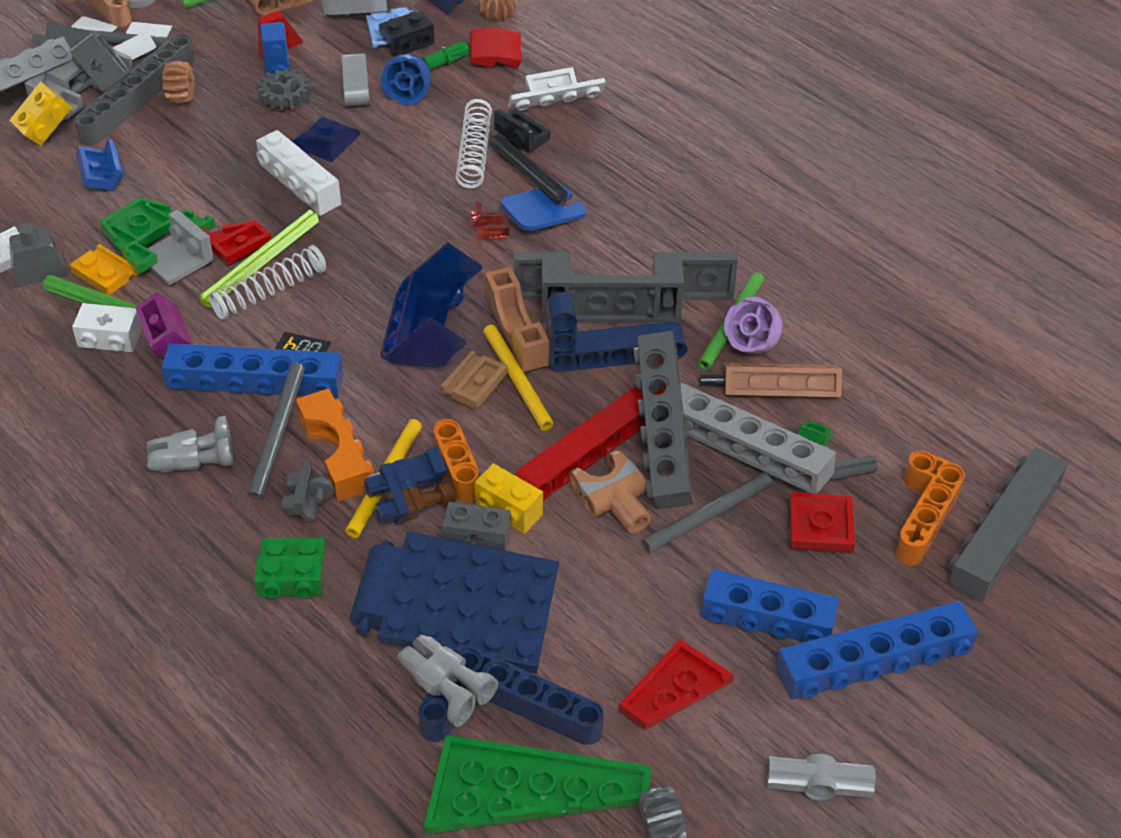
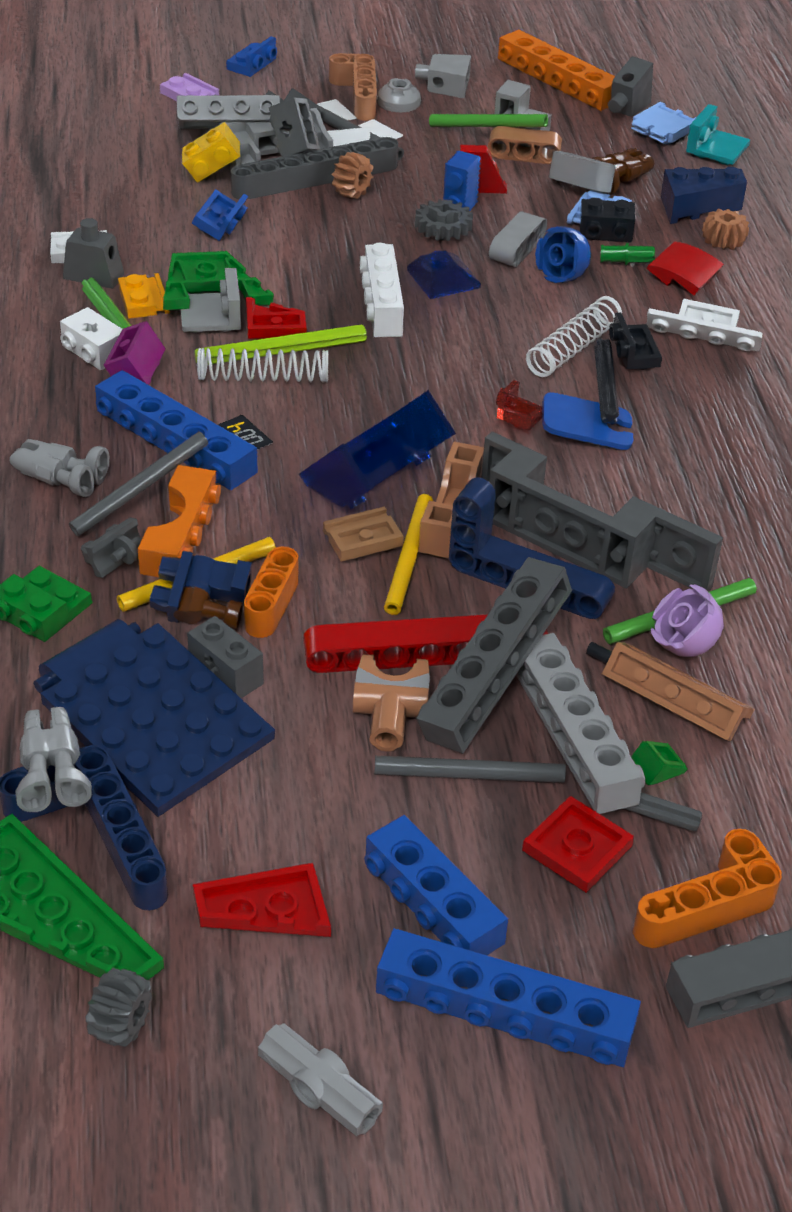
camera: 35 degrees right, 5 degrees down
yellow brick [474,463,543,534] -> none

